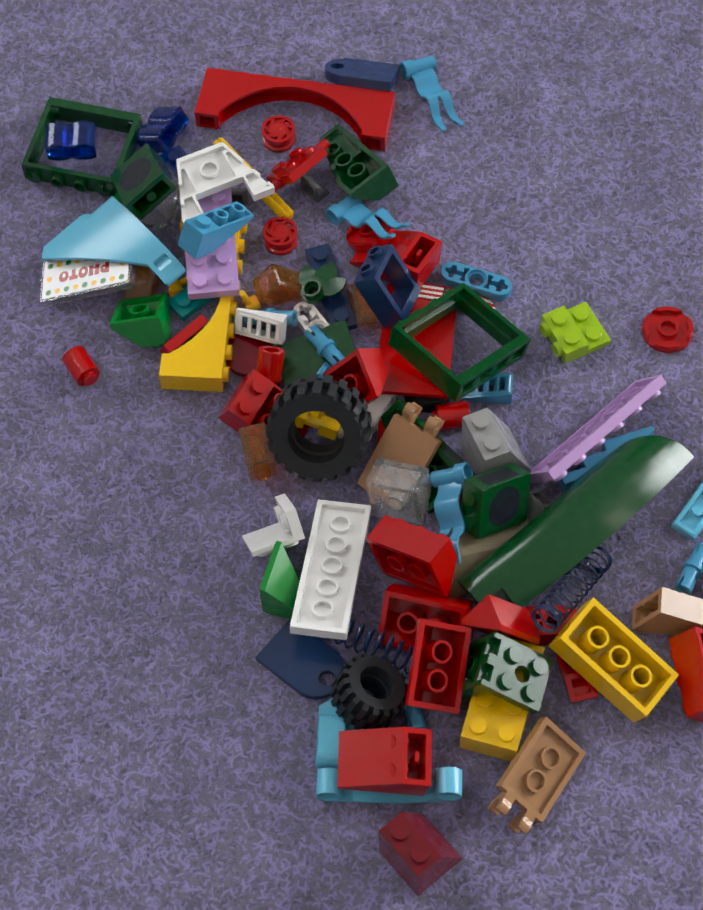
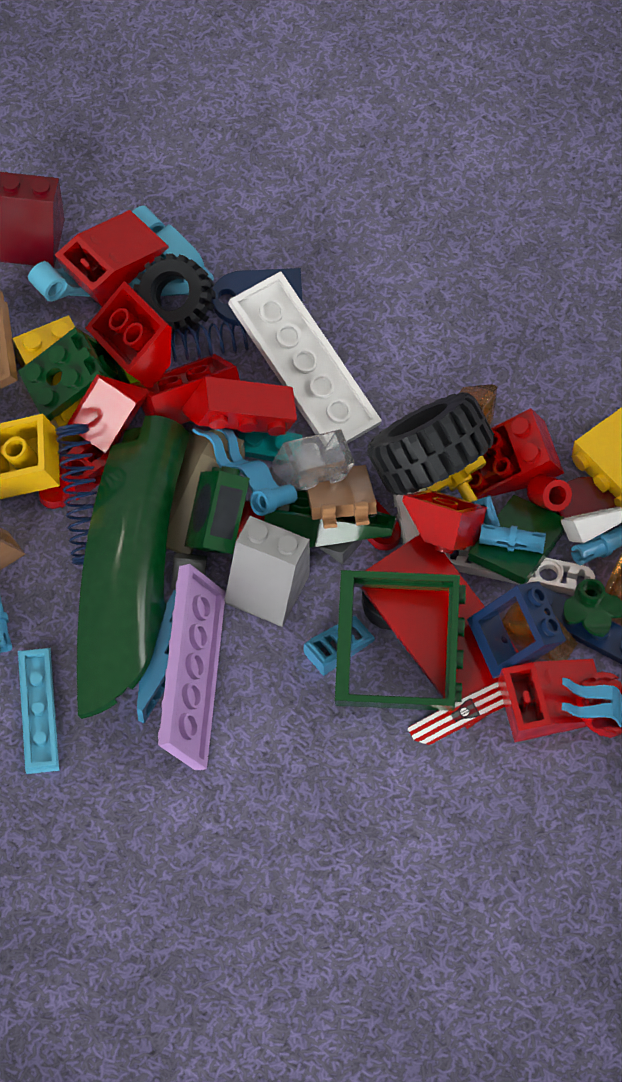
camera: 135 degrees right, 0 degrees up
white bracket [242,493,305,557] -> none
green slope [259,541,300,619] -> none
red brick [431,400,470,431] -> none
dark azure beam [441,262,512,301] -> none
lime plate [539,302,611,364] -> none
red tile [642,306,694,353] -> none

